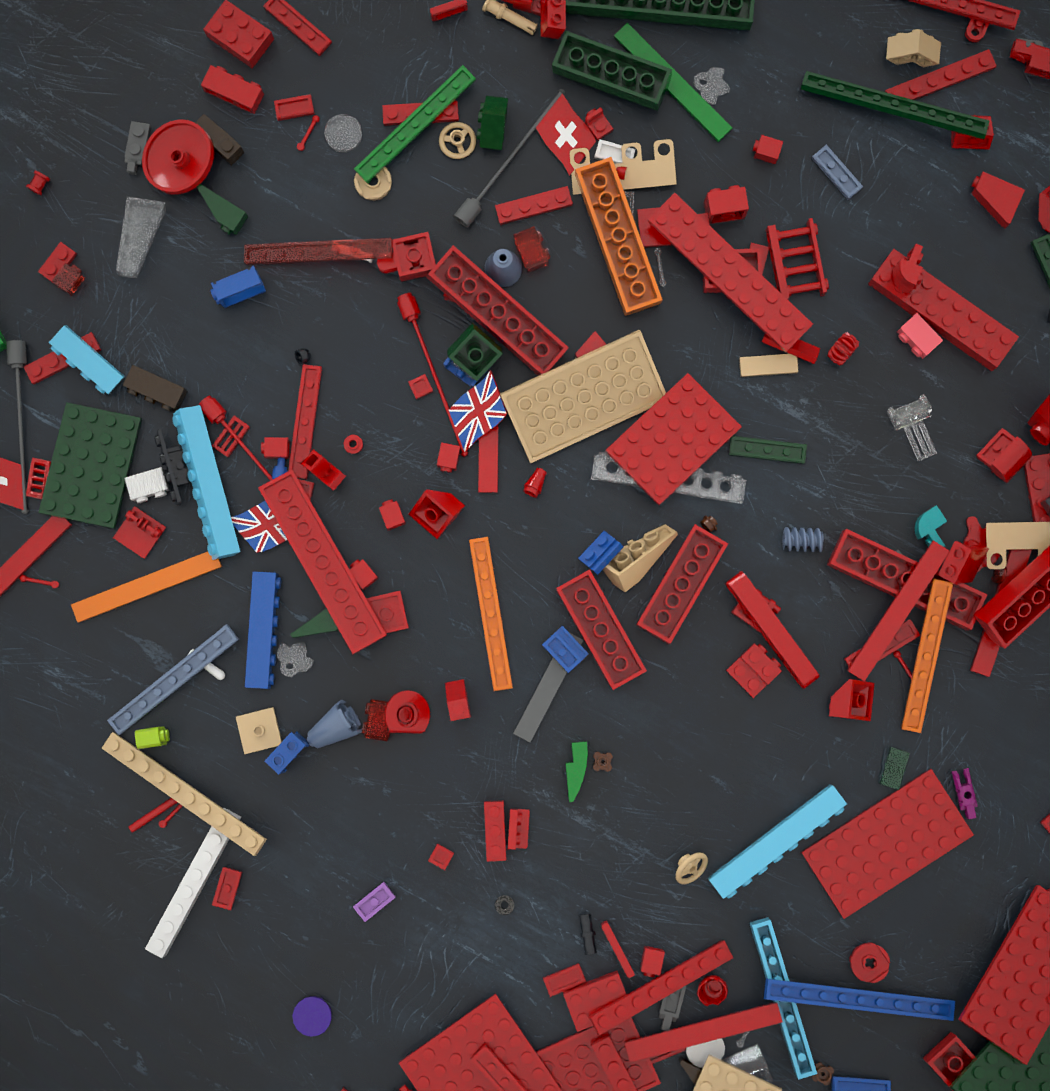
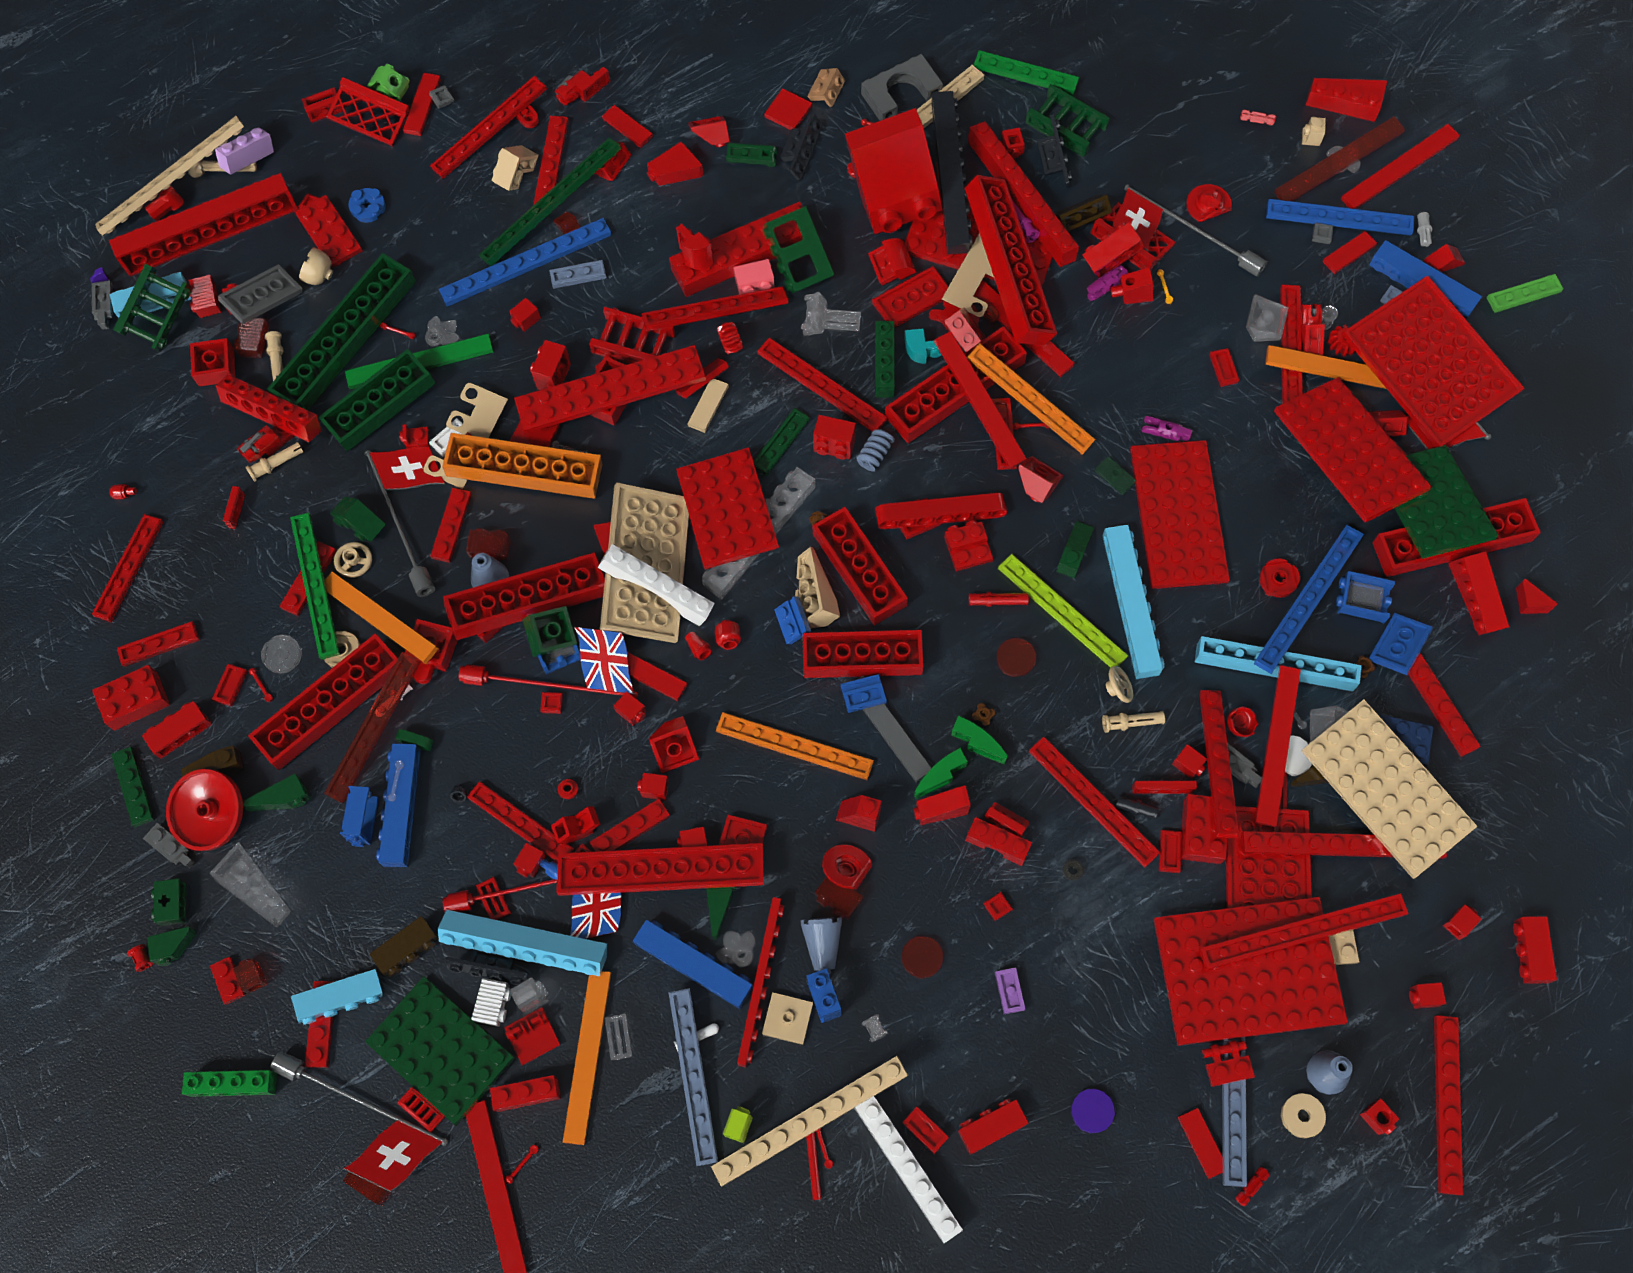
camera: 60 degrees left, 15 degrees down
none -> dark green plate [111,747,155,827]
none -> dark green slope [147,927,196,966]
none -> dark green brick [151,879,186,926]
none -> red brick [248,633,405,770]
none -> orange tile [325,572,438,664]
none -> blue brick [376,744,421,867]
none -> red hinge [380,322,416,339]
none -> clear hinge [388,760,404,801]
none -> dark green beam [395,729,434,751]
none -> blue plate [439,218,611,307]
none -> red brick [490,1075,561,1112]
none -> clear brick [509,977,549,1015]
none -> clear red slope [553,212,580,234]
none -> red plate [590,799,670,852]
none -> white arch [598,544,714,626]
none -> red tile [602,105,653,148]
none -> clear tile [605,1014,633,1061]
none -> red tile [642,286,788,331]
none -> red head [715,620,741,650]
none -> red plate [737,897,785,1068]
none -> red plate [758,338,887,431]
none -> dark green window [762,206,834,293]
none -> red brick [813,415,856,460]
none -> clear bush [862,1014,888,1042]
none -> red tile [872,266,949,328]
none -> dark green brick [875,321,894,398]
none -> clear red tile [902,936,943,979]
none -> red slope [913,785,971,825]
none -> green slope [914,748,967,799]
none -> red brick [958,1098,1029,1155]
none -> red pin [969,592,1029,607]
none -> clear red tile [997,638,1036,677]
none -> lime tile [998,554,1128,668]
none -> red plate [1029,737,1160,868]
none -> dark green slope [1056,521,1094,578]
none -> tan pin [1102,711,1165,733]
none -> blue window [1336,571,1395,624]

